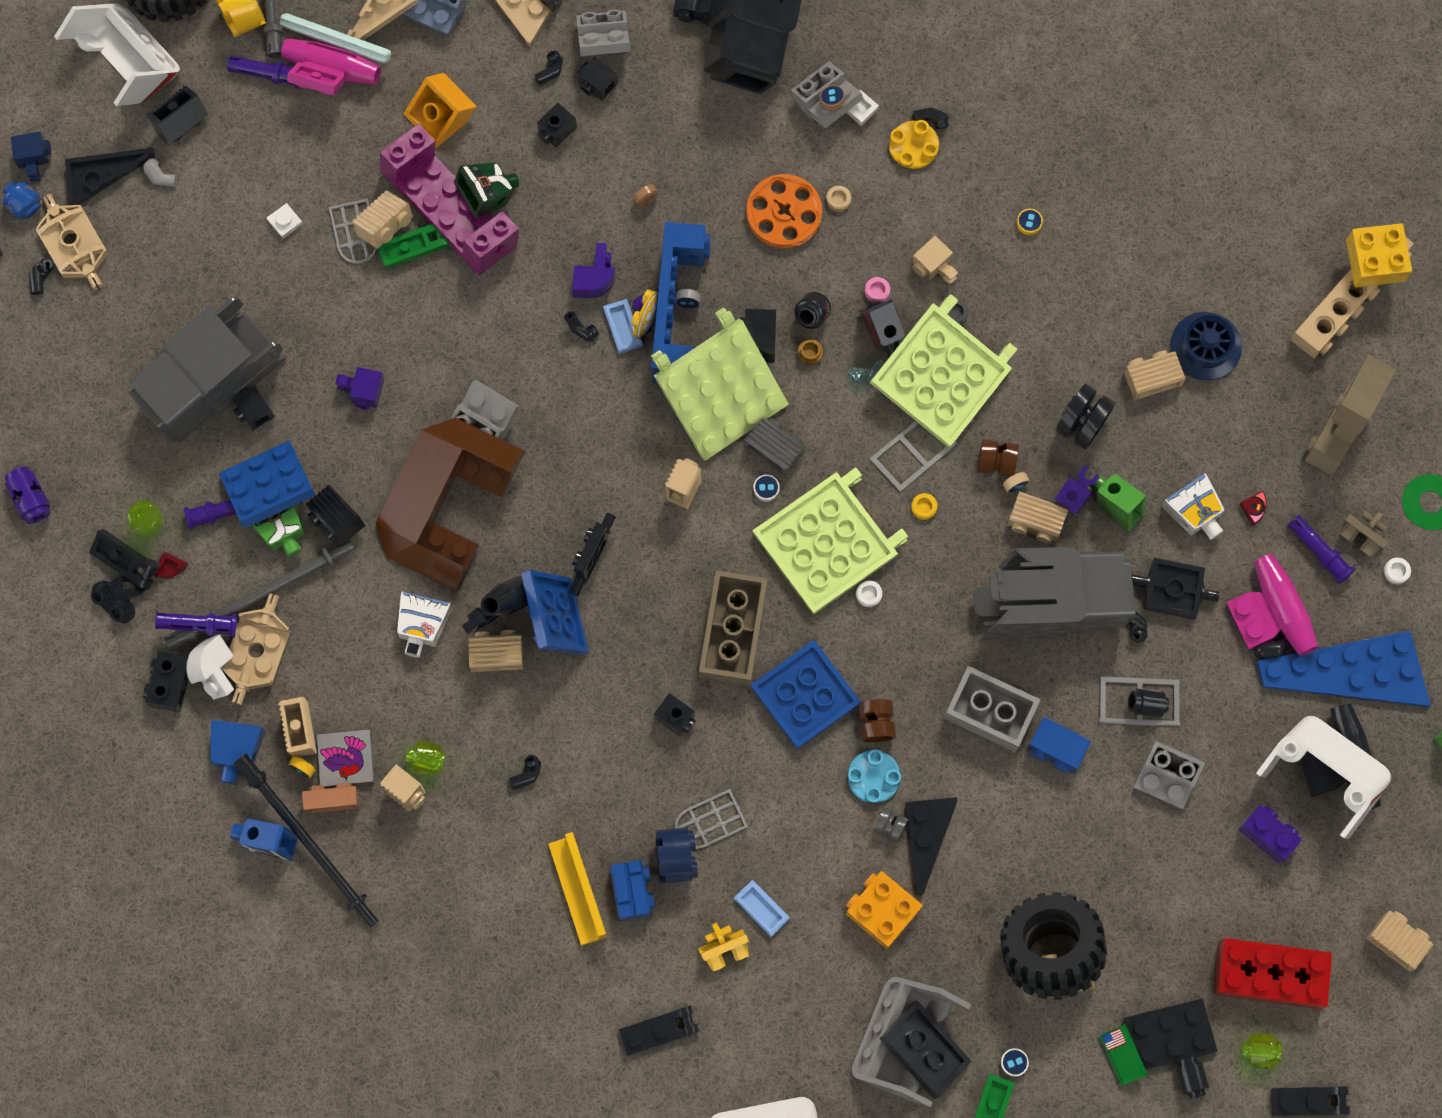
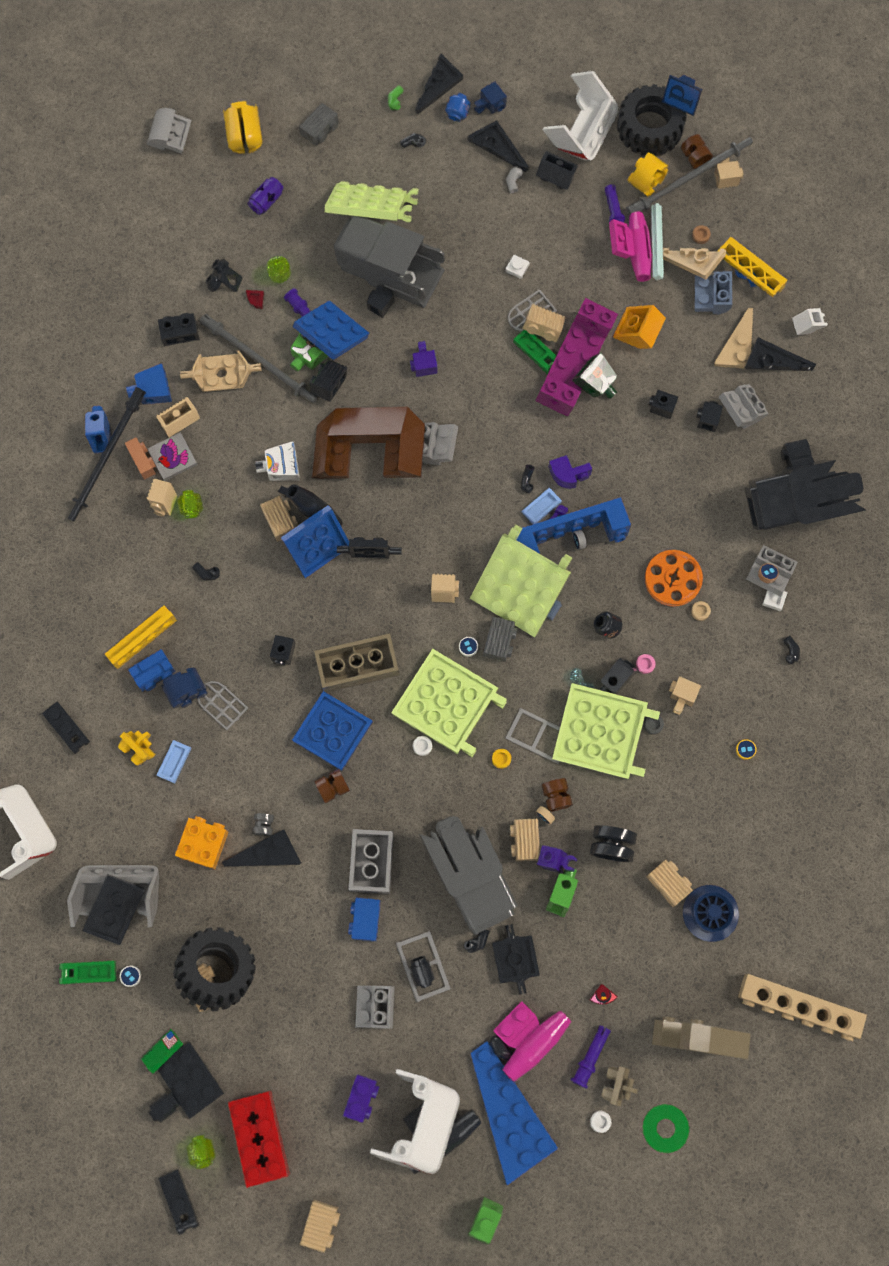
camera: 70 degrees right, 0 degrees up
tan plate [36,194,108,290] -> none
black plate [89,529,160,589] -> none
dark purple pin [155,612,237,638] -> none
white brick [186,635,234,700] -> none
yellow tile [288,756,315,779] -> none
black arm [534,51,563,86] -> none
yellow dish [631,289,658,339] -> none
medium nougat tile [633,184,659,207] -> none
black brick [740,308,776,363] -> none
pearl gold plate [797,339,823,365] -> none
medium azure dish [848,749,901,803] -> none
yellow dish [889,120,939,169] -> none
torso [1162,474,1224,540] -> none
yellow brick [1346,223,1412,288] -> none
none -> yellowish green plate [325,182,419,222]

